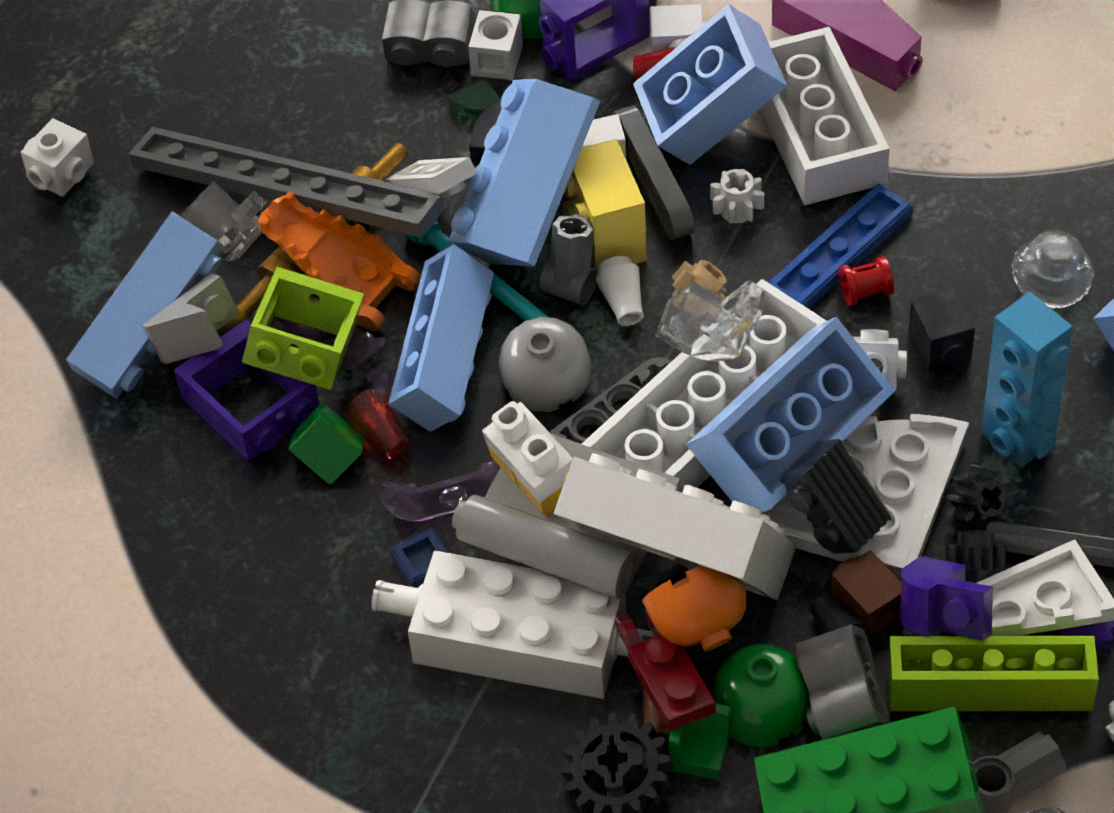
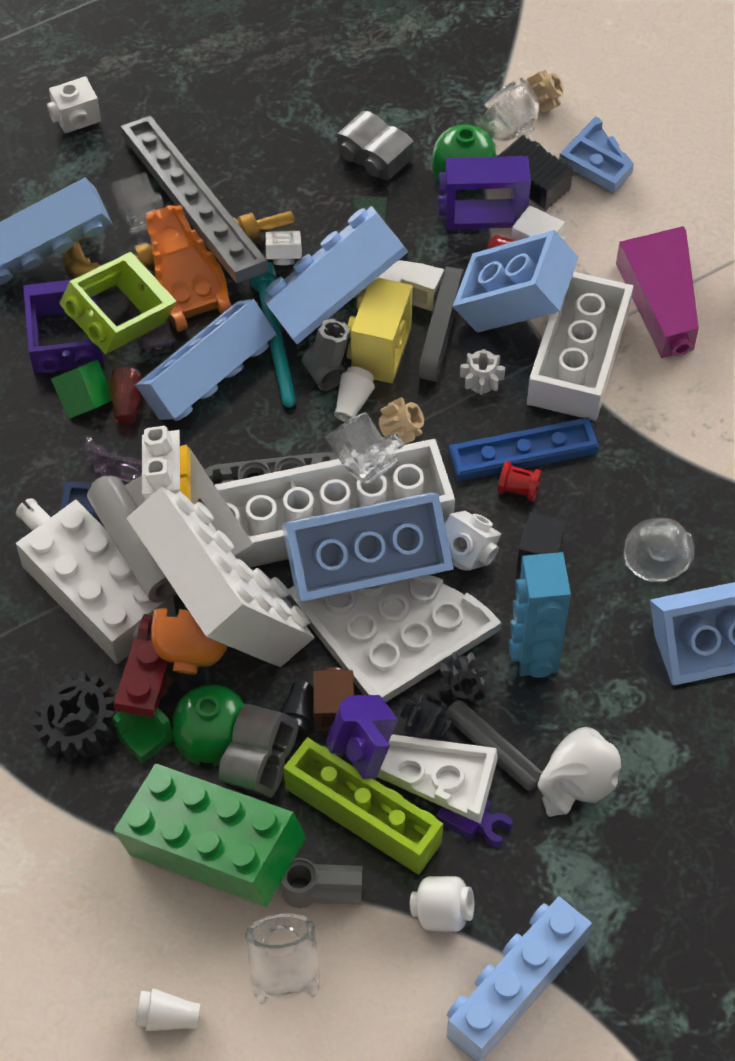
camera: 30 degrees right, 5 degrees up
light grey slope [142,273,240,364] -> none
white brick [468,10,523,81] -> none
light grey cylinder [499,317,592,412] -> none
black brick [780,439,893,554] -> none

